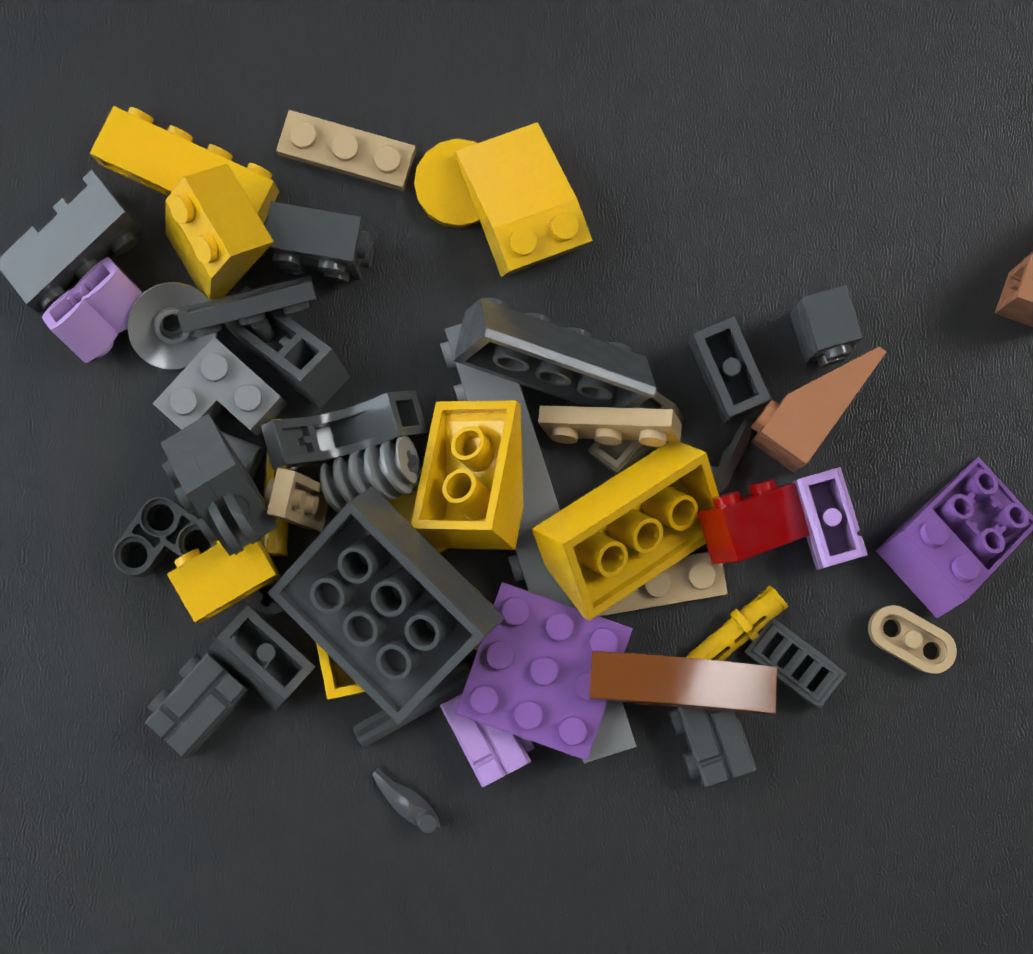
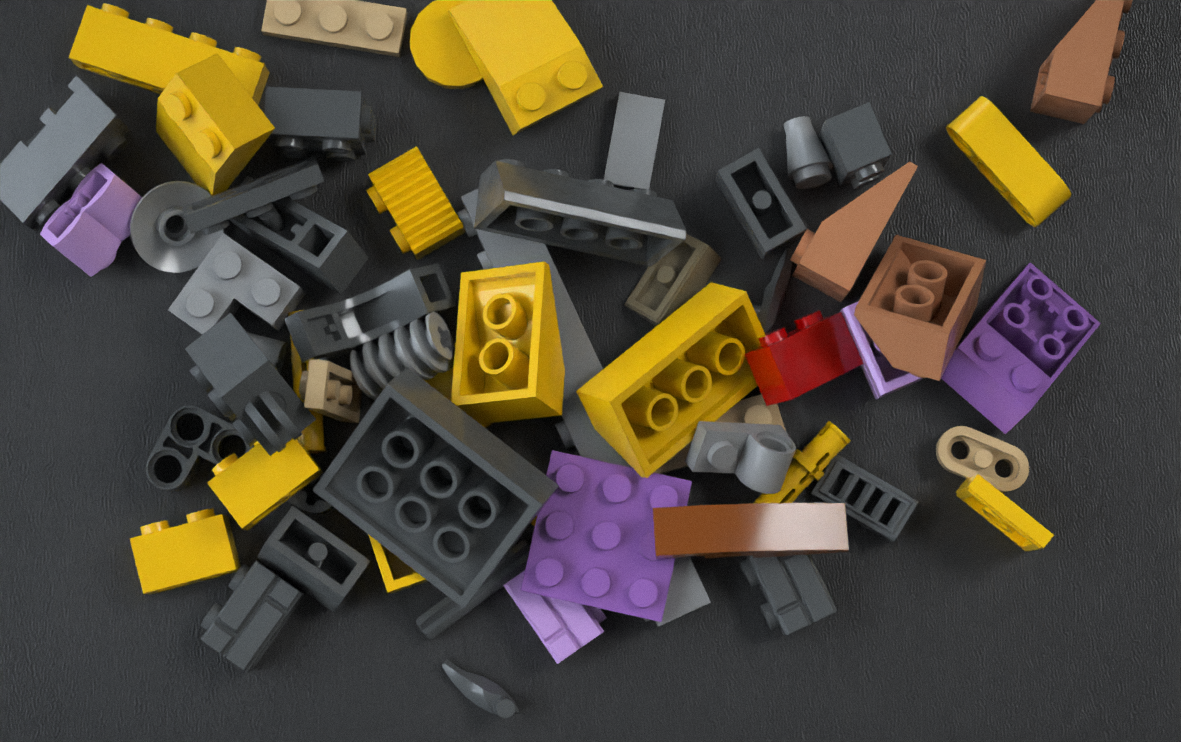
camera: 10 degrees left, 0 degrees up
tan plate [538,406,682,447] -> none
none -> yellow brick [129,508,241,595]
none -> yellow brick [366,146,465,260]
none -> light grey tile [604,92,665,190]
none -> light grey plate [685,421,796,494]
none -> light grey cone [783,116,833,189]
none -> nougat slope [854,235,986,381]
none -> yellow beam [946,96,1072,227]
none -> yellow tile [955,474,1054,551]

